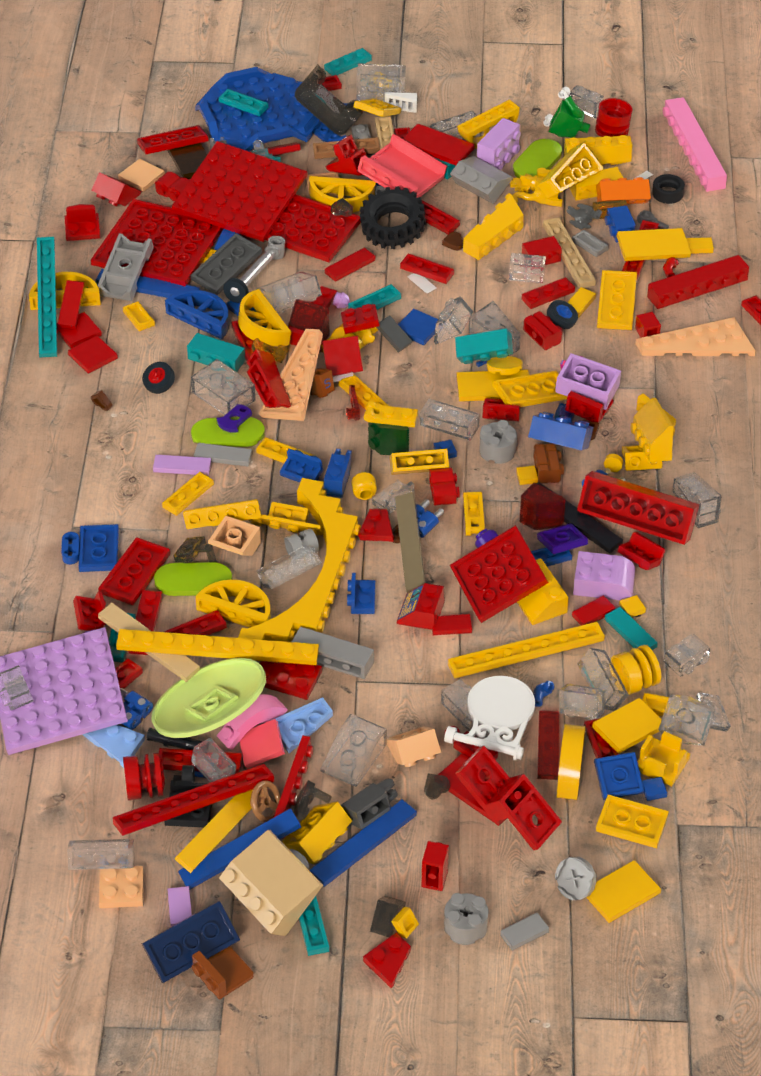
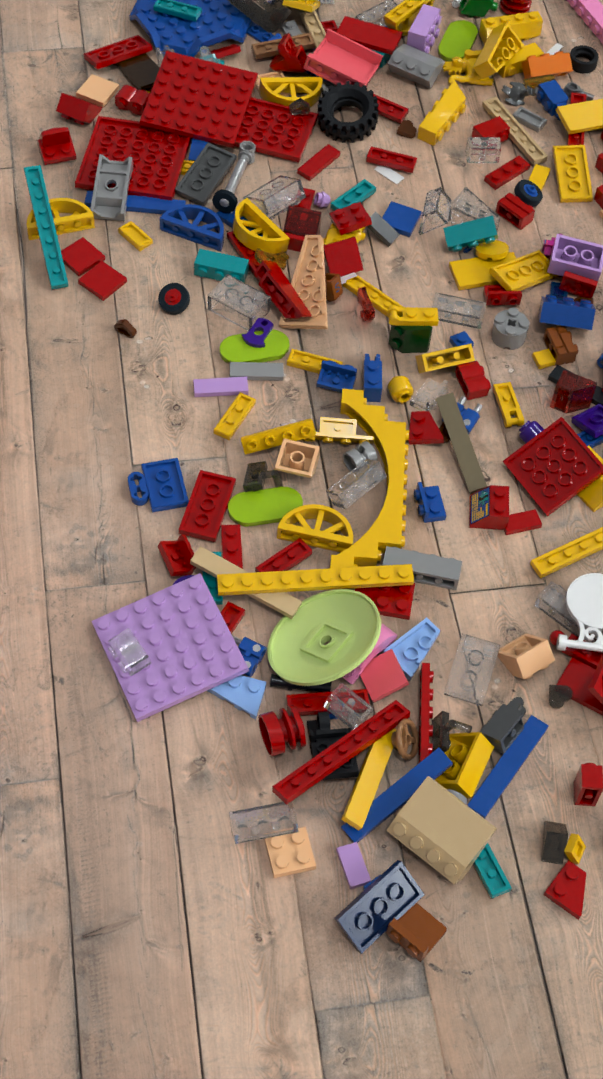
camera: 15 degrees left, 10 degrees up
red tile [57,280,85,329] -> none

